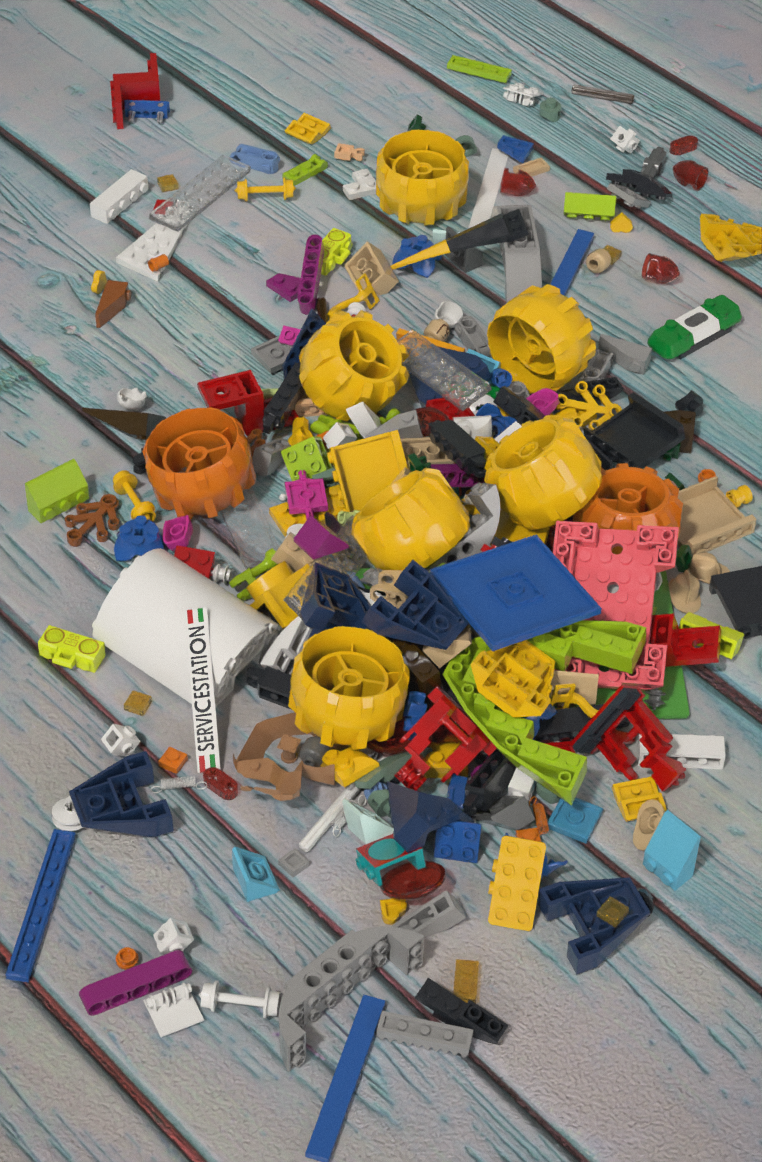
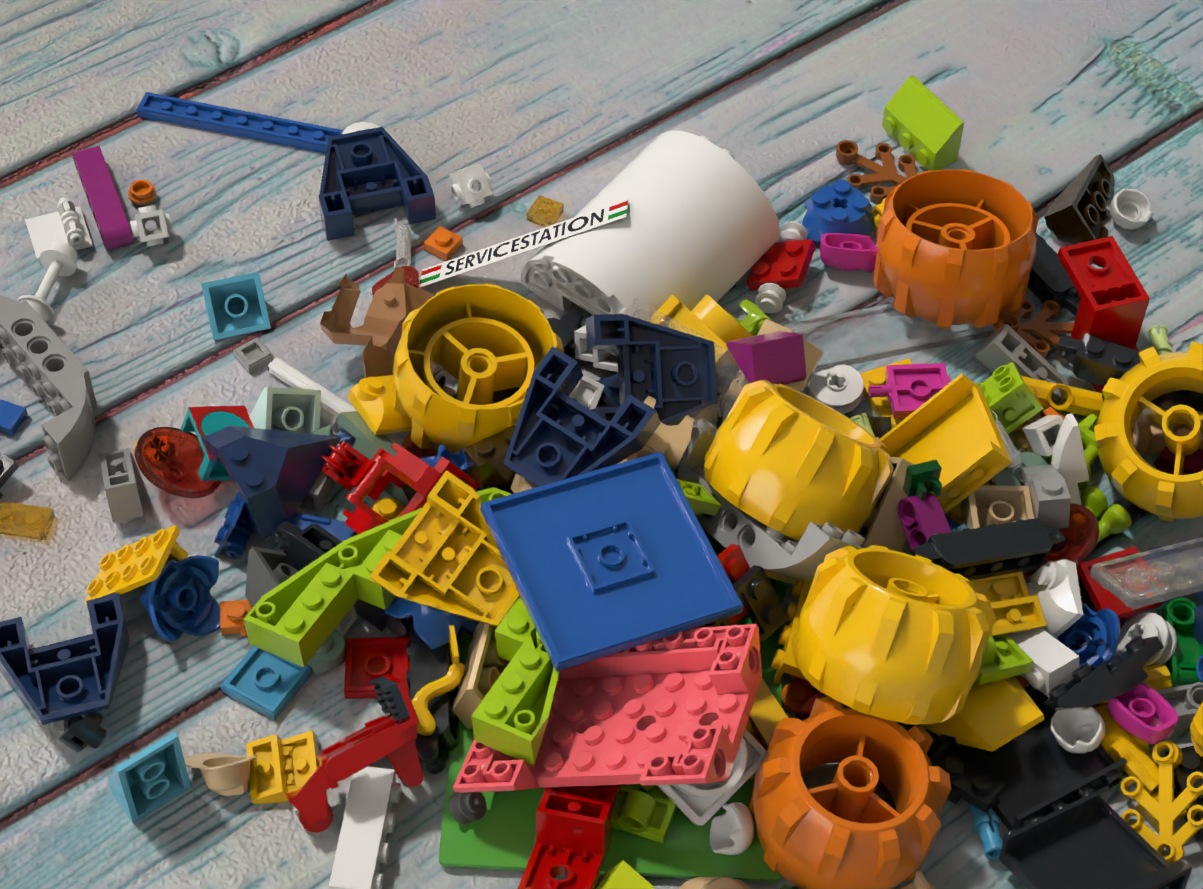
camera: 95 degrees right, 5 degrees up
neon yellow piece [38,625,106,673] -> none
clear yellow plate [597,896,629,928] -> none

